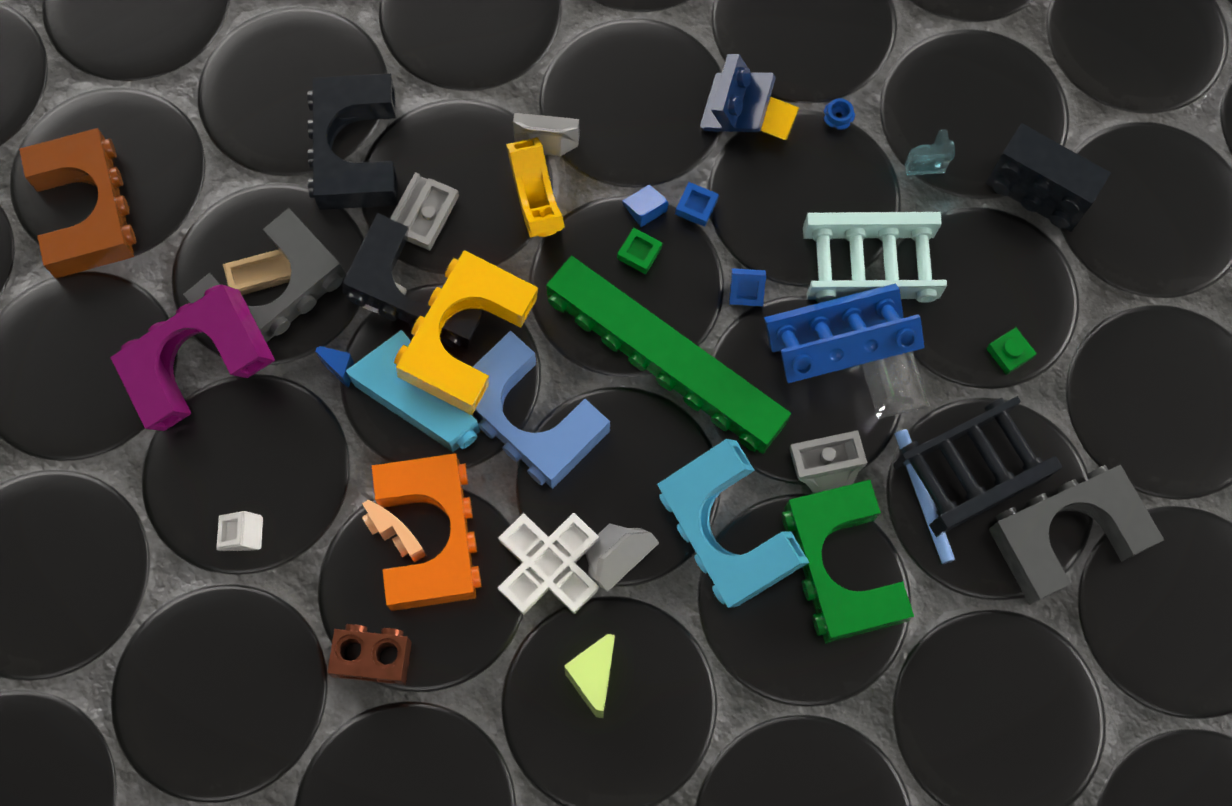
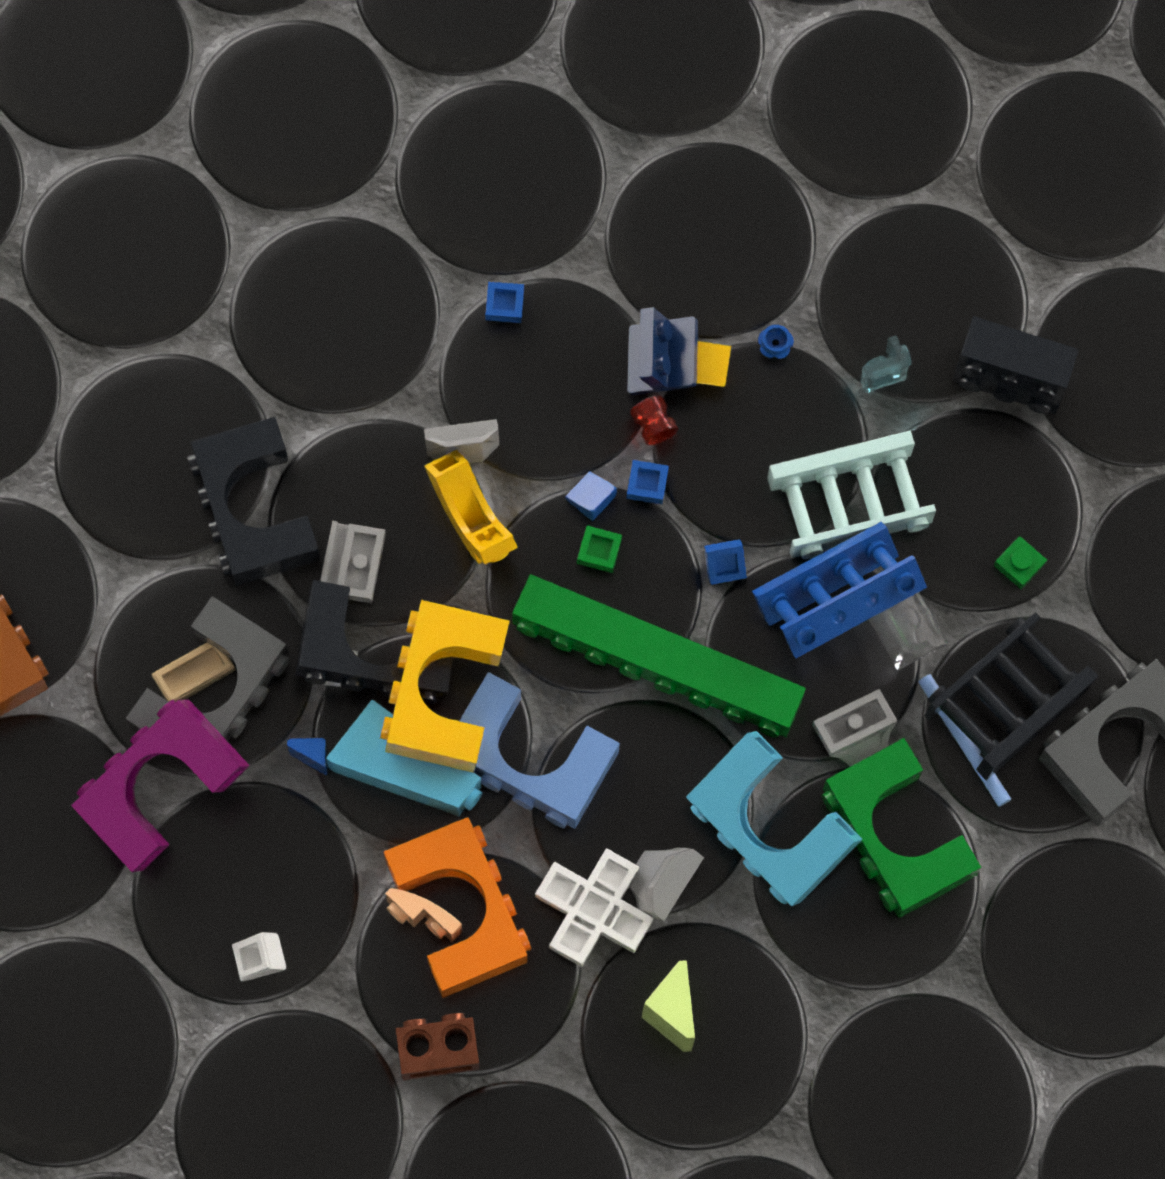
camera: 15 degrees left, 0 degrees up
none -> blue plate [485,282,524,323]
none -> clear red wheel [630,396,678,446]

